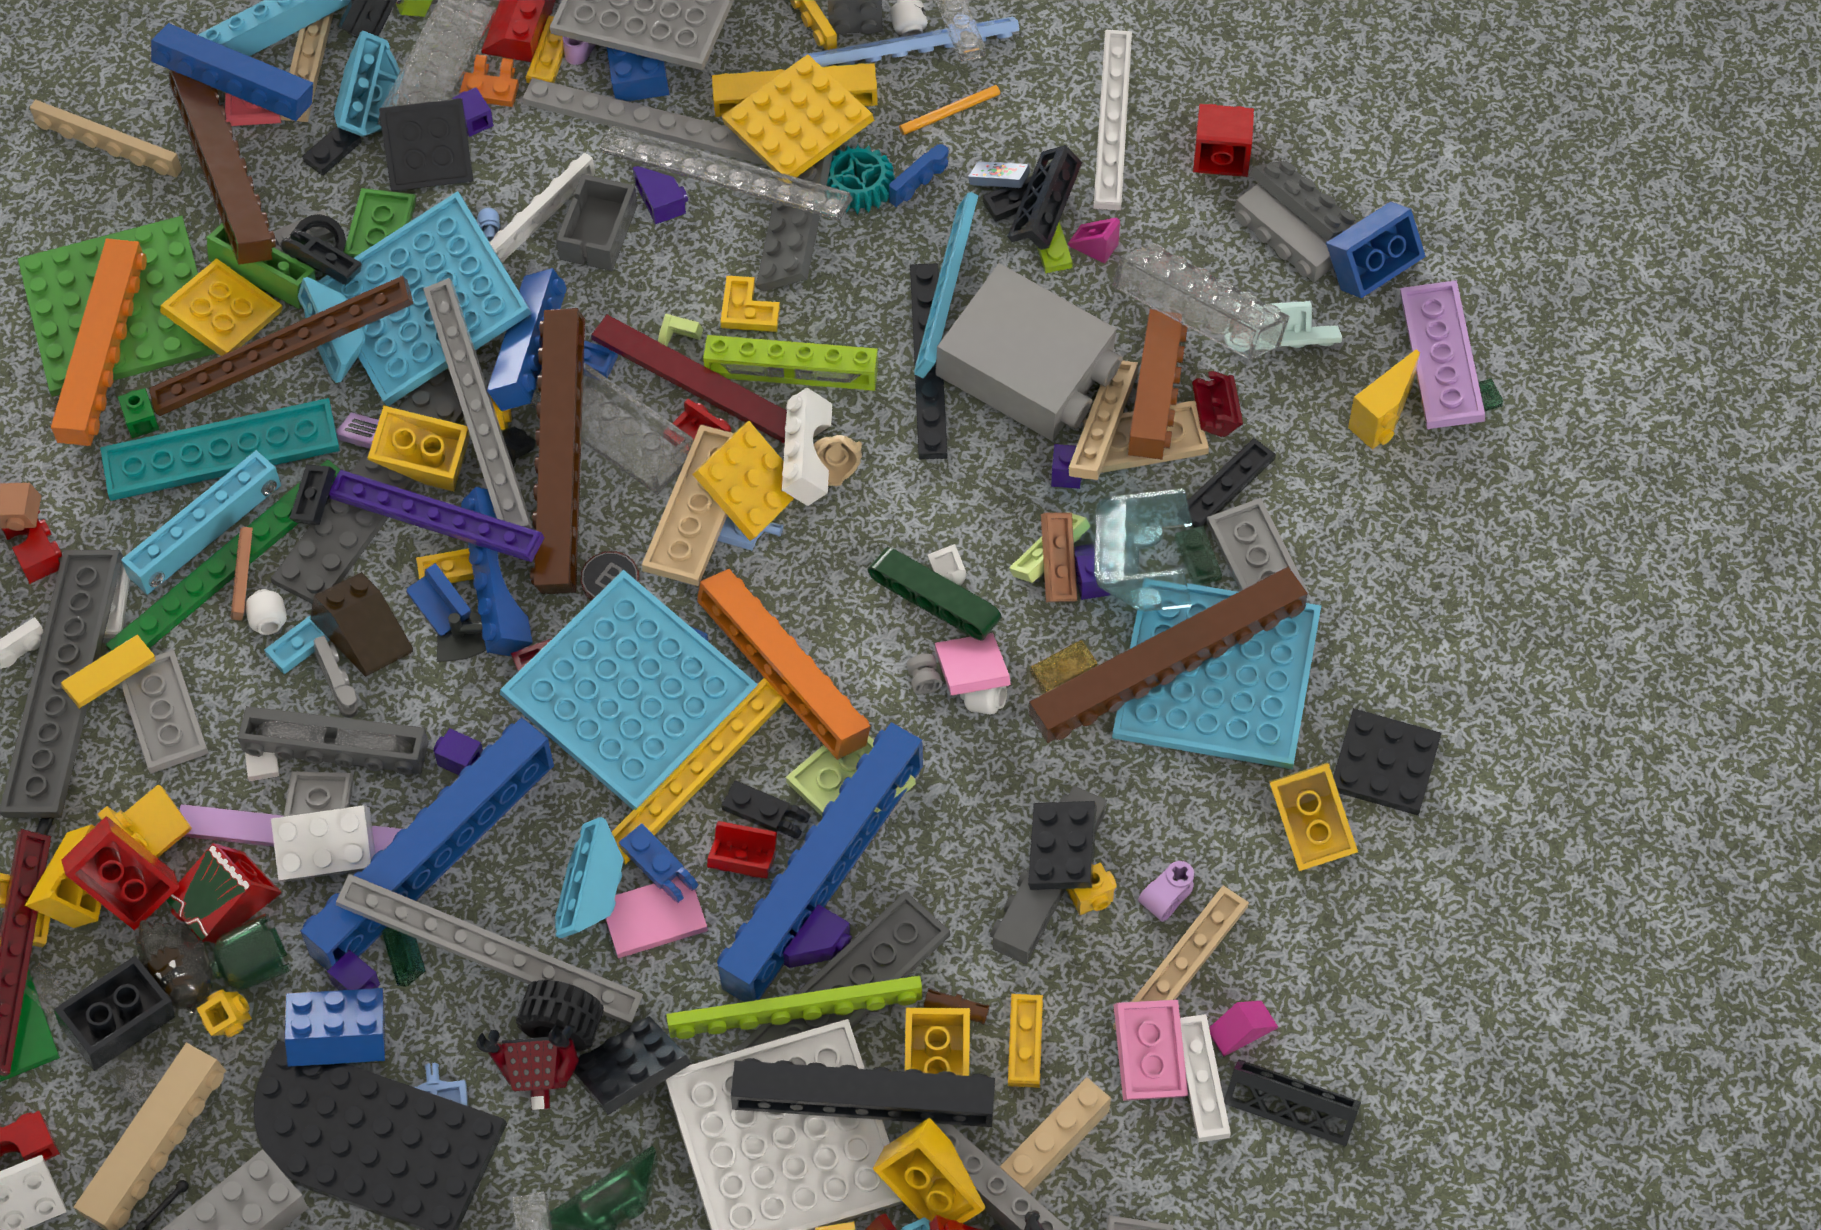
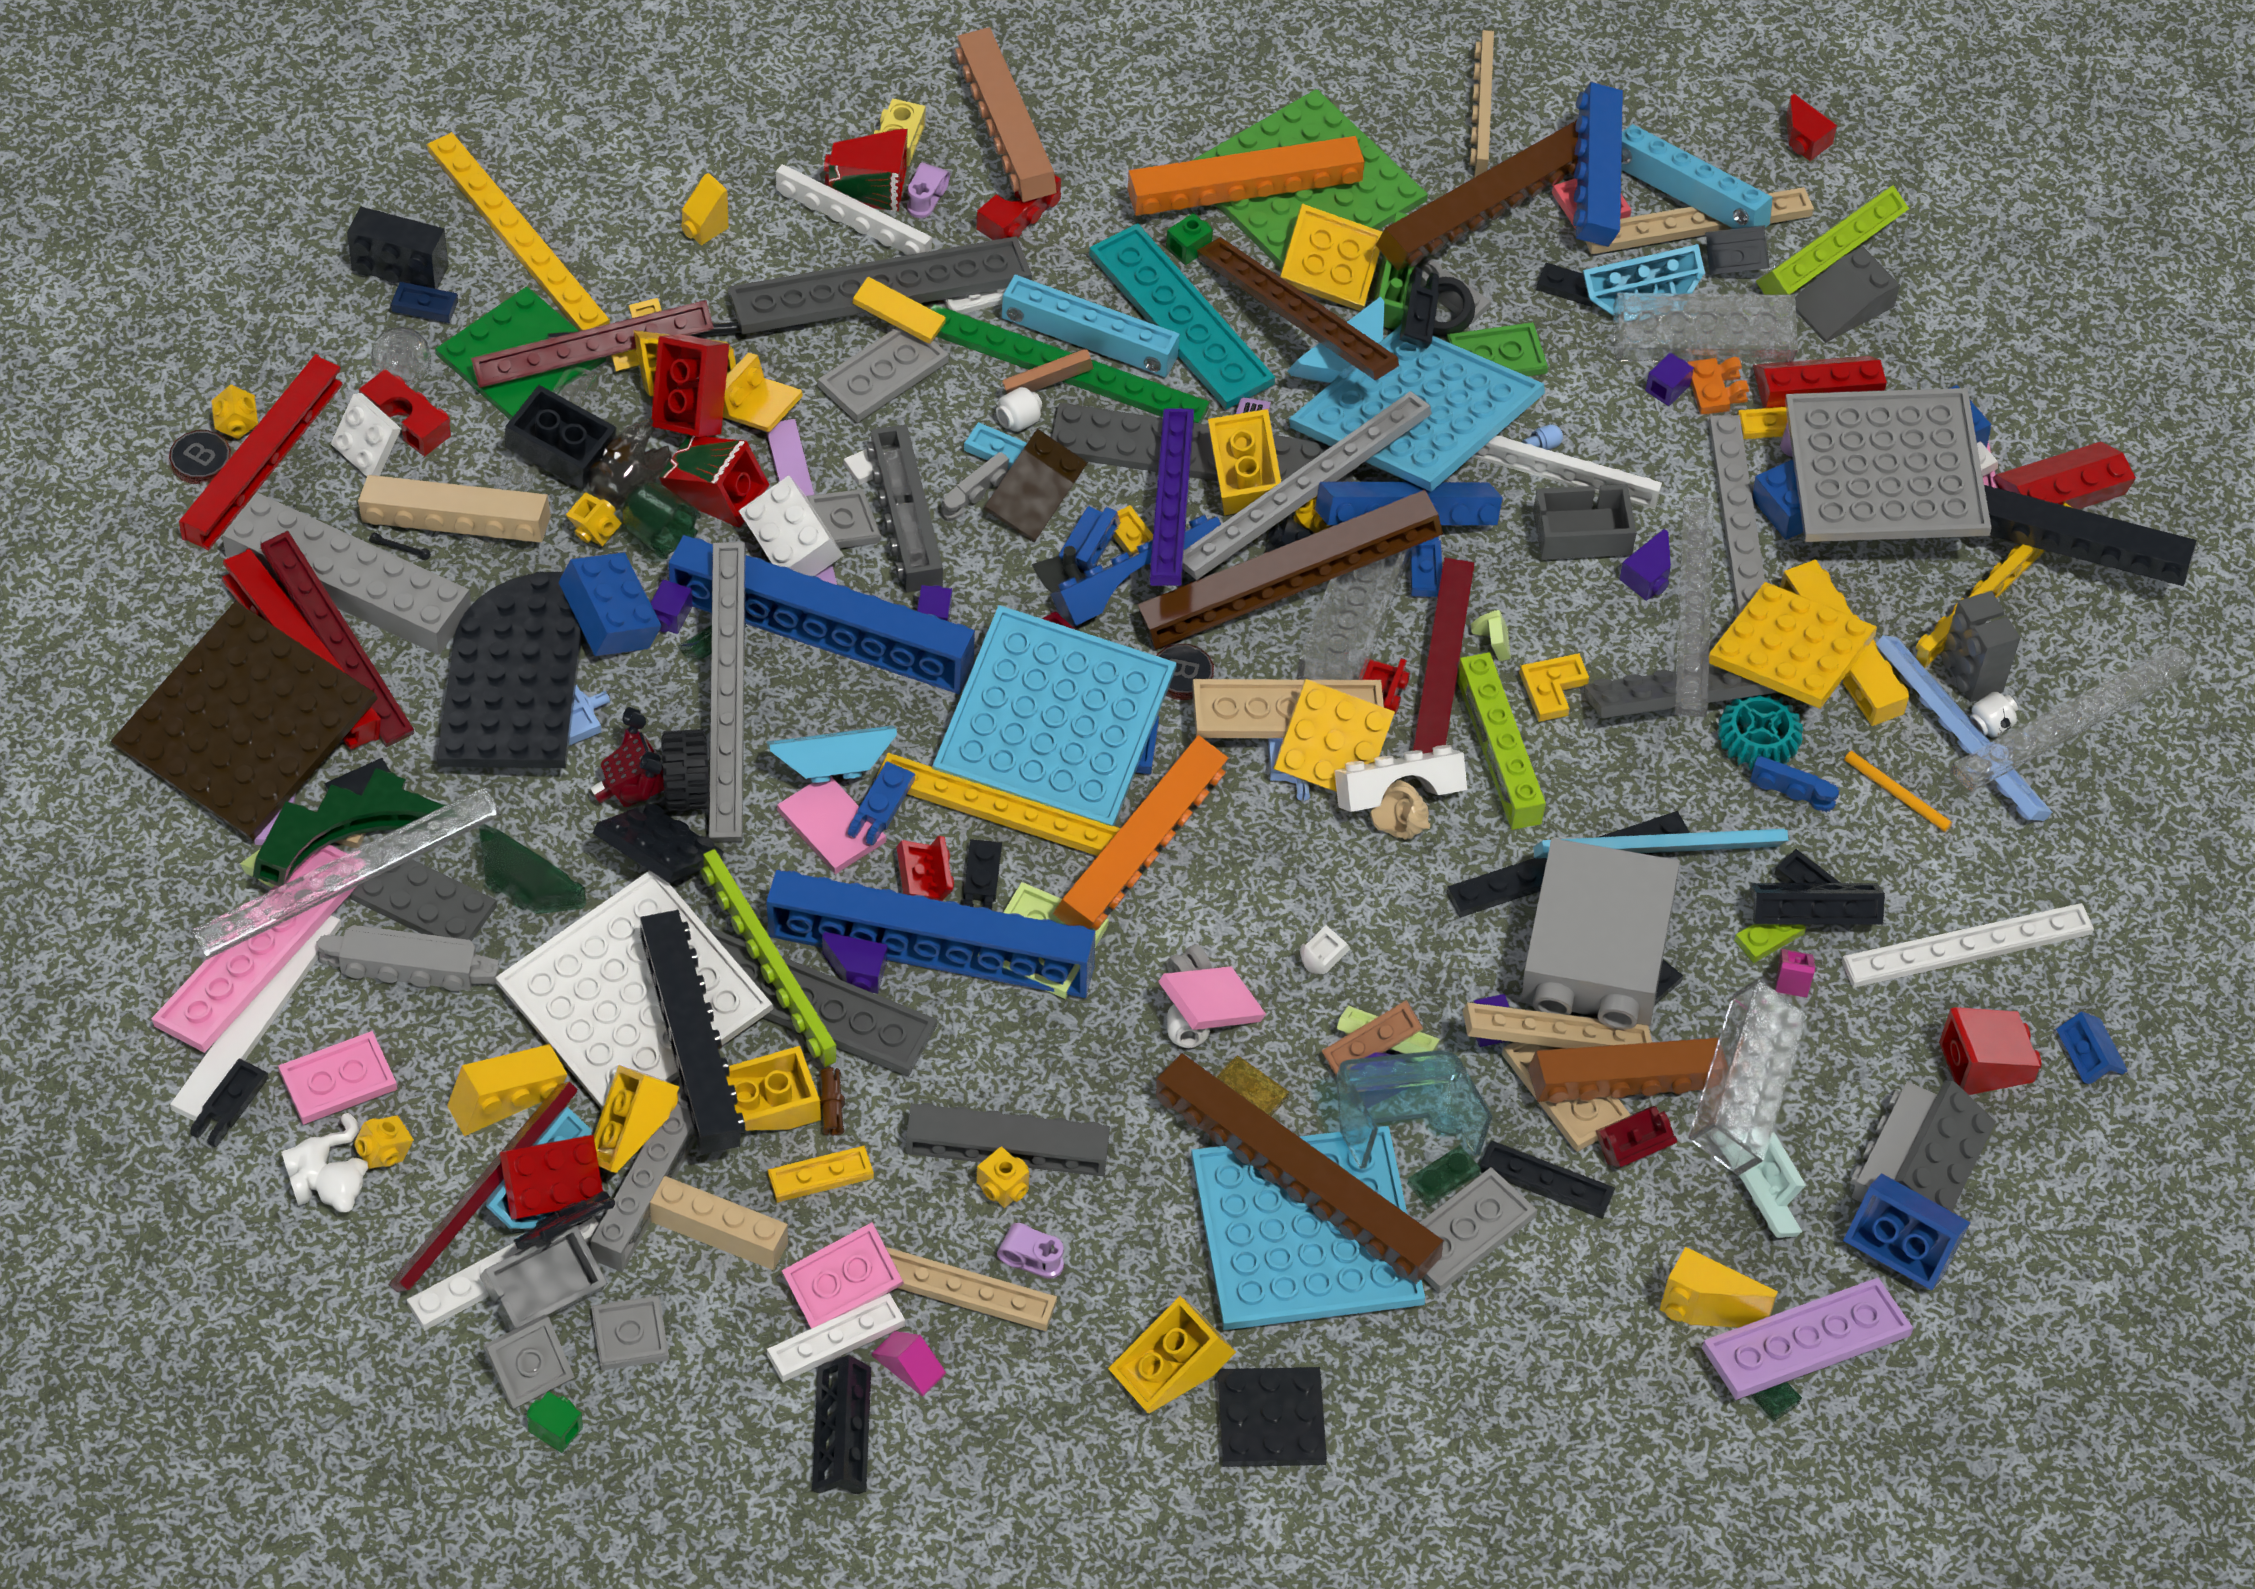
camera: 65 degrees right, 5 degrees down
black plate [289,464,336,525] -> none
black plate [379,98,474,191] -> none
dark green beam [868,547,1002,641] -> none
sand blue tile [968,161,1030,188] -> none
black plate [1028,801,1097,890] -> none
none -> blue panel [2056,1011,2128,1084]

